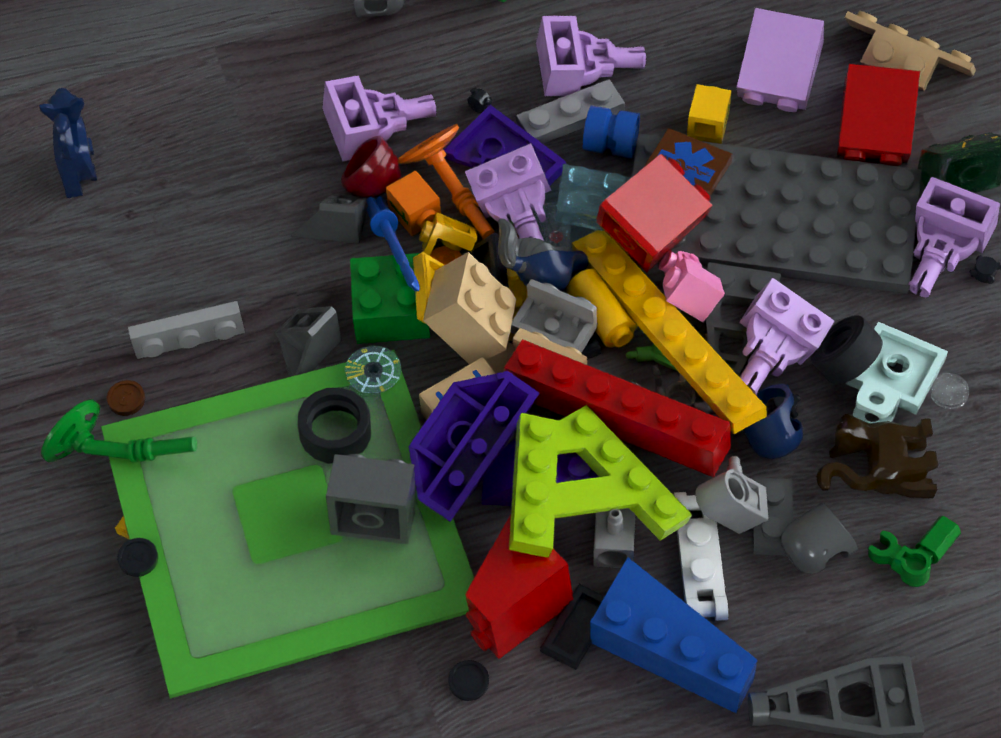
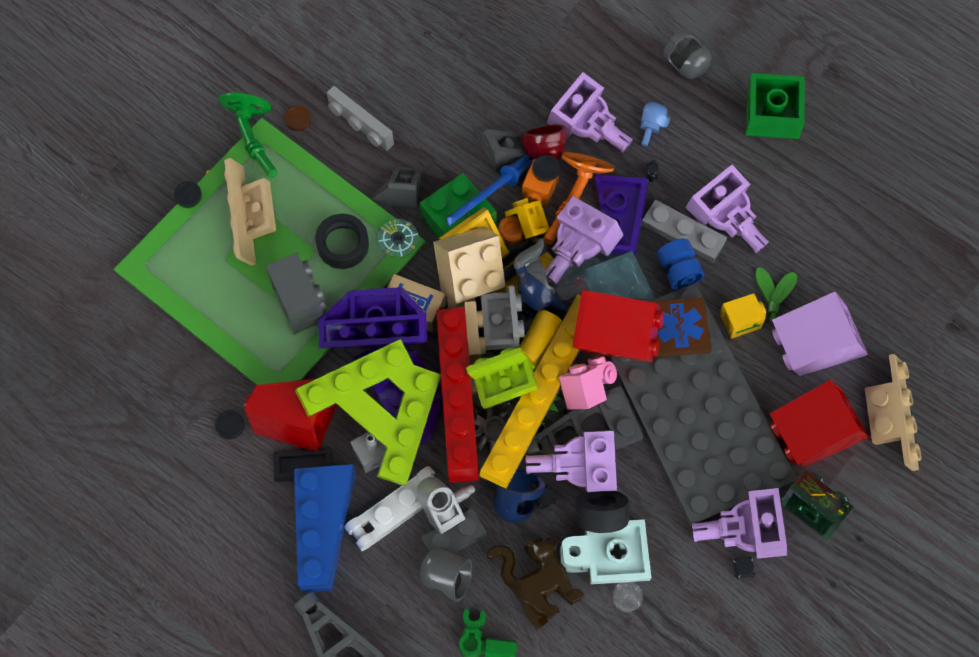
camera: 55 degrees right, 10 degrees up
none -> tan bracket [224,158,276,266]
none -> lime bracket [466,348,539,409]
none -> black piece [532,155,560,182]
none -> medium blue piece [640,102,670,147]
none -> bright green piece [755,267,797,321]

